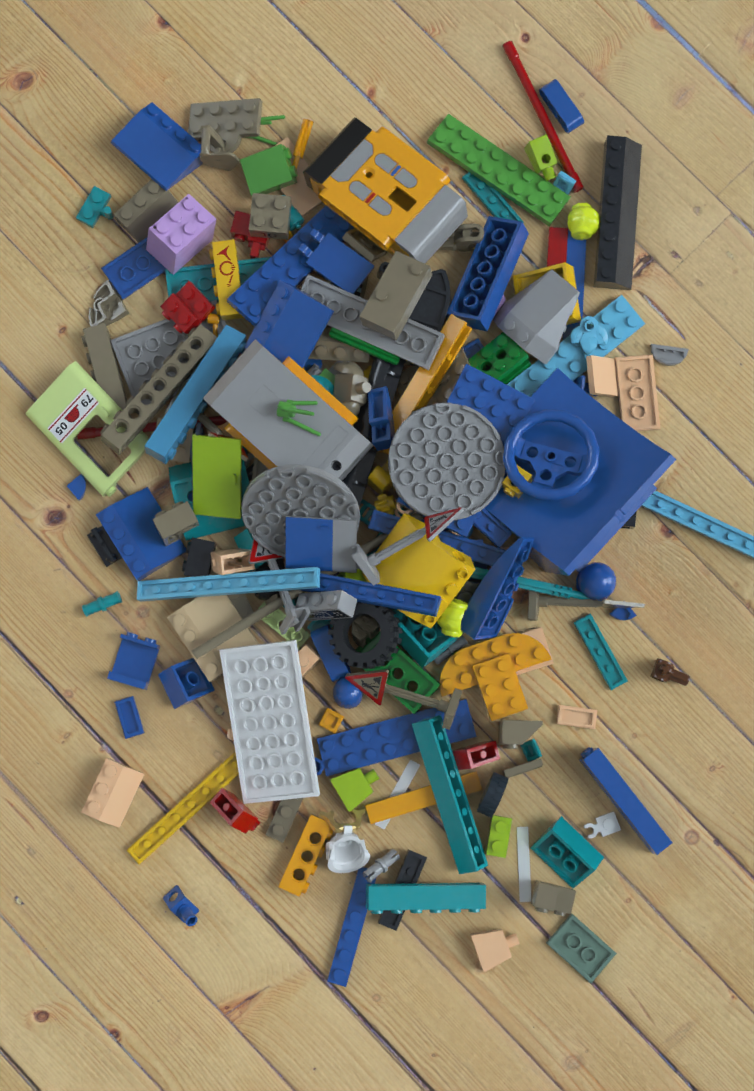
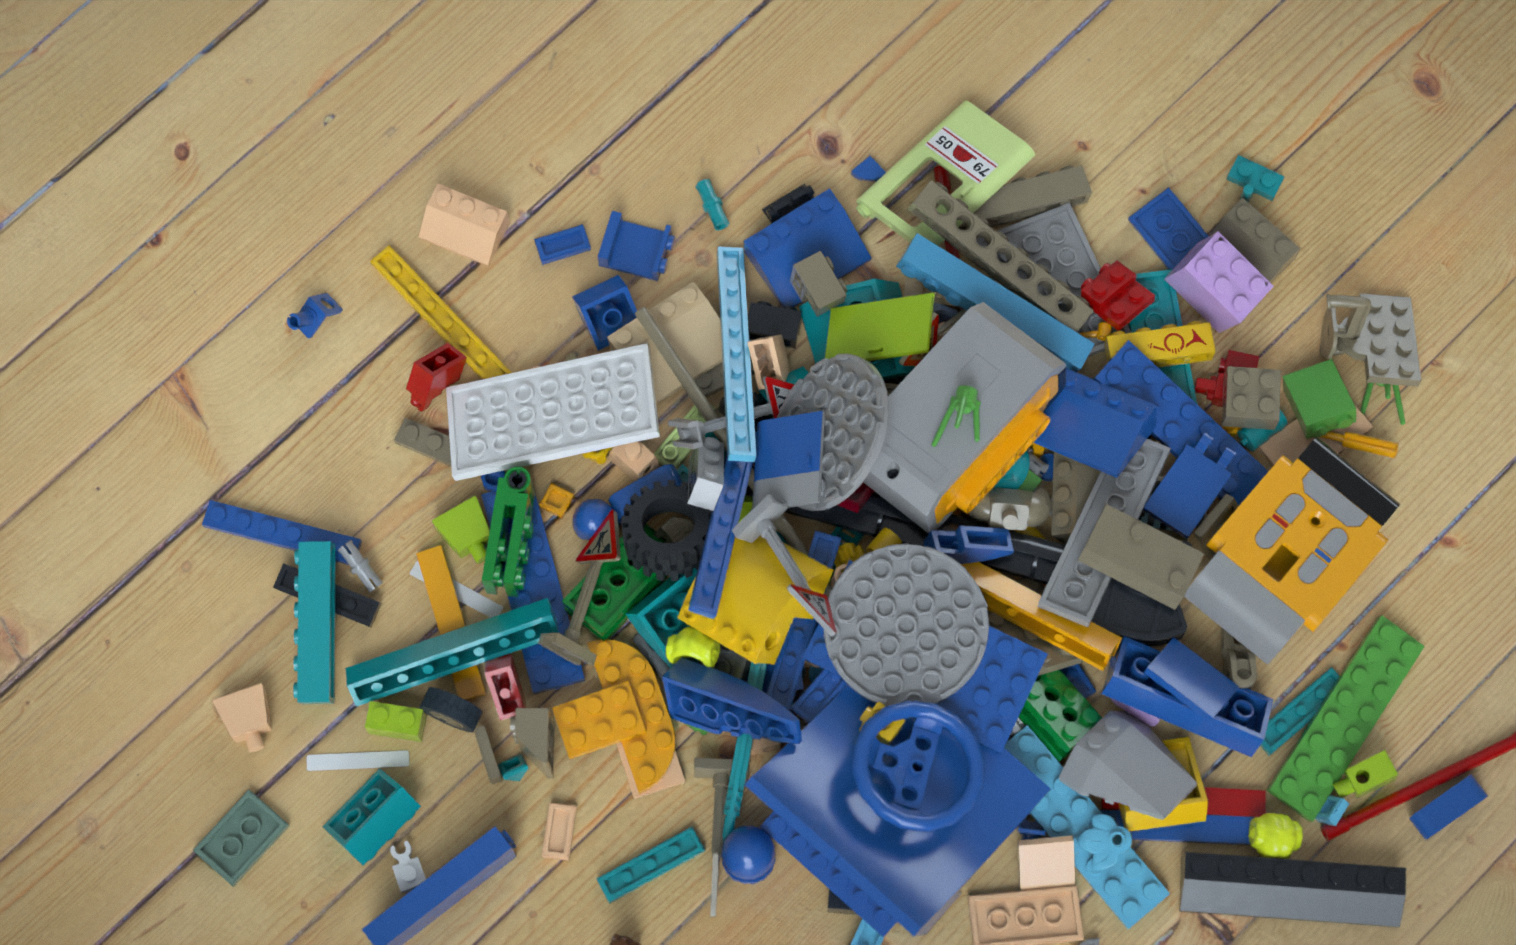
camera: 90 degrees right, 10 degrees down
dark tan brick [89,280,129,326] -> none
blue slope [111,102,203,191] -> none
light orange brick [278,814,333,897] -> none
white helmet [319,809,370,873] -> none
green axle [329,328,400,365] -> none
dark tan brick [531,880,576,916] -> none
blue tile [609,601,637,620] -> none
none -> green hinge [482,467,535,598]
none -> blue tile [1144,638,1239,723]

